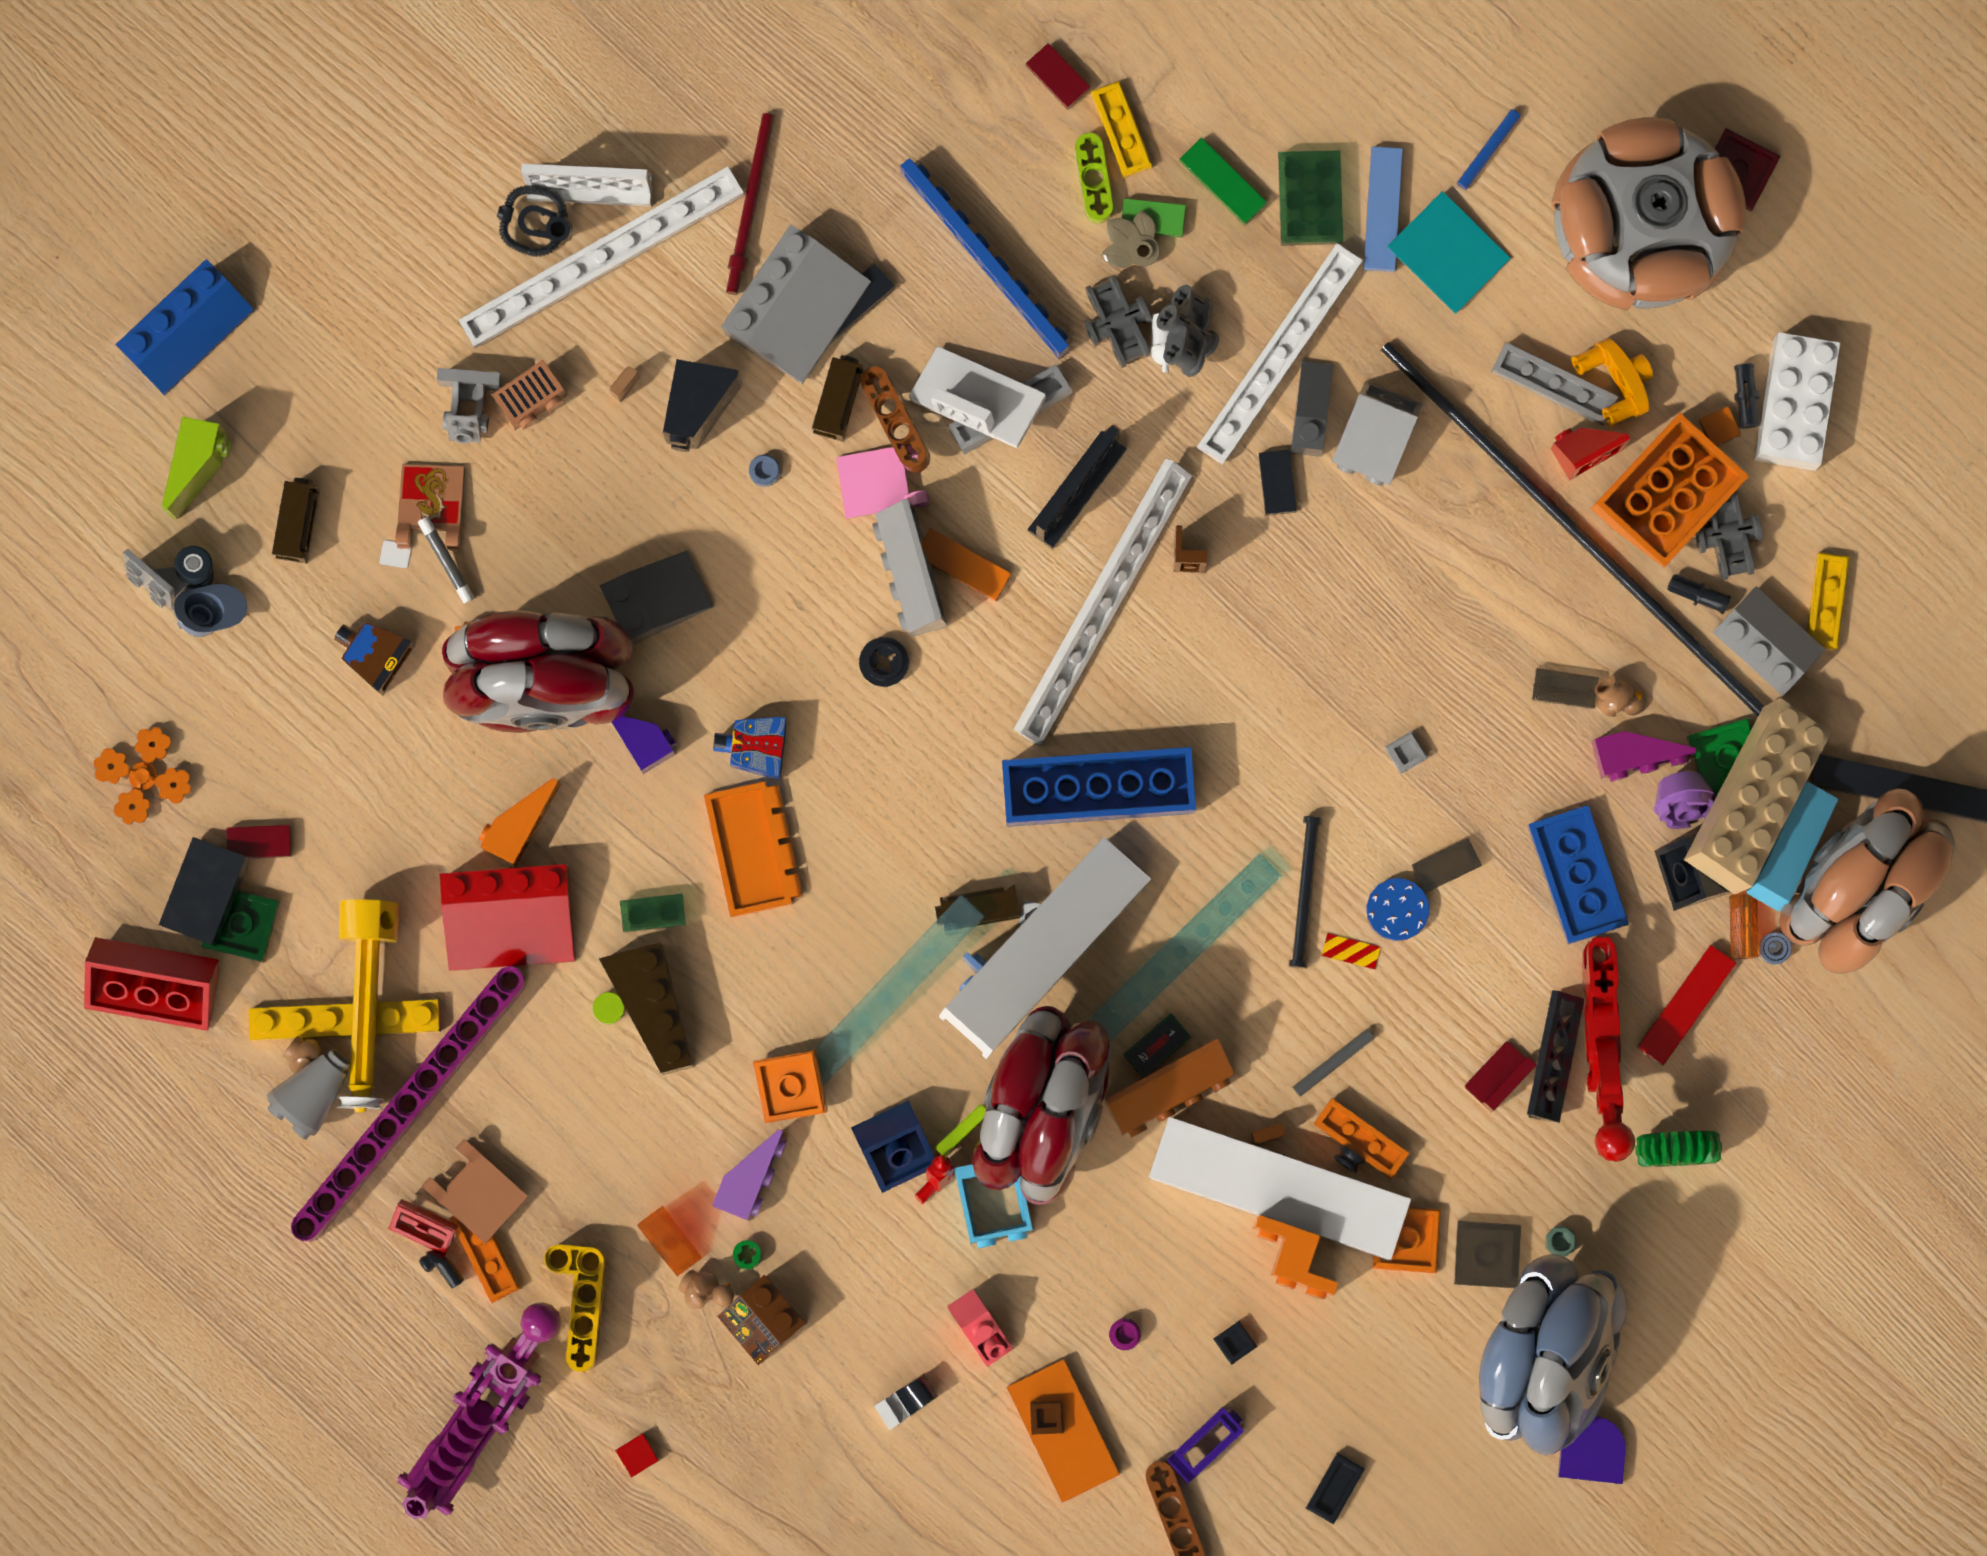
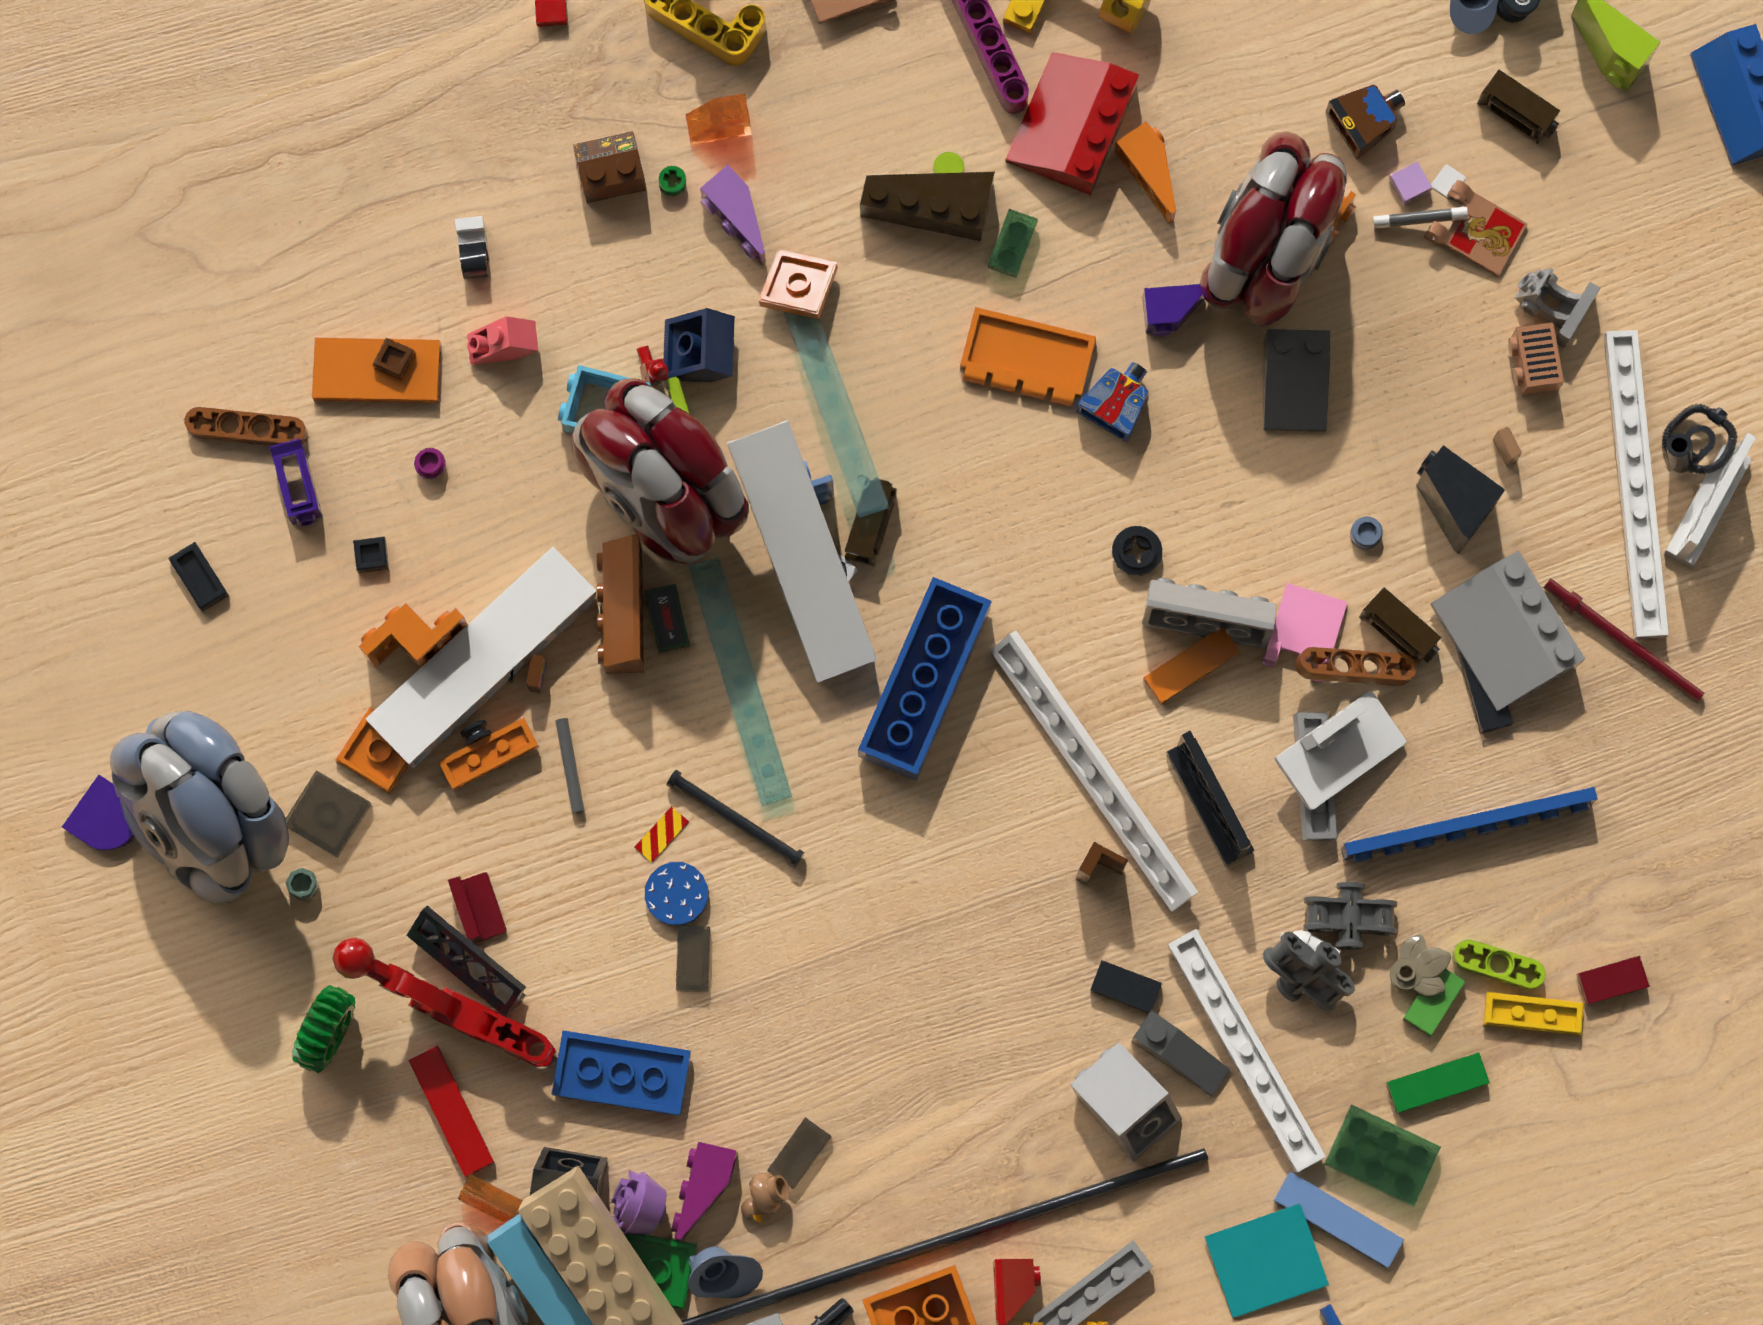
camera: 115 degrees right, 5 degrees down
medium nougat animal [679,1269,734,1309] -> none
light grey tile [1384,731,1428,775] -> none
sand blue tile [1758,933,1791,965] -> none
none -> sand blue piece [688,1246,763,1298]
none -> lavender tile [1389,161,1432,204]

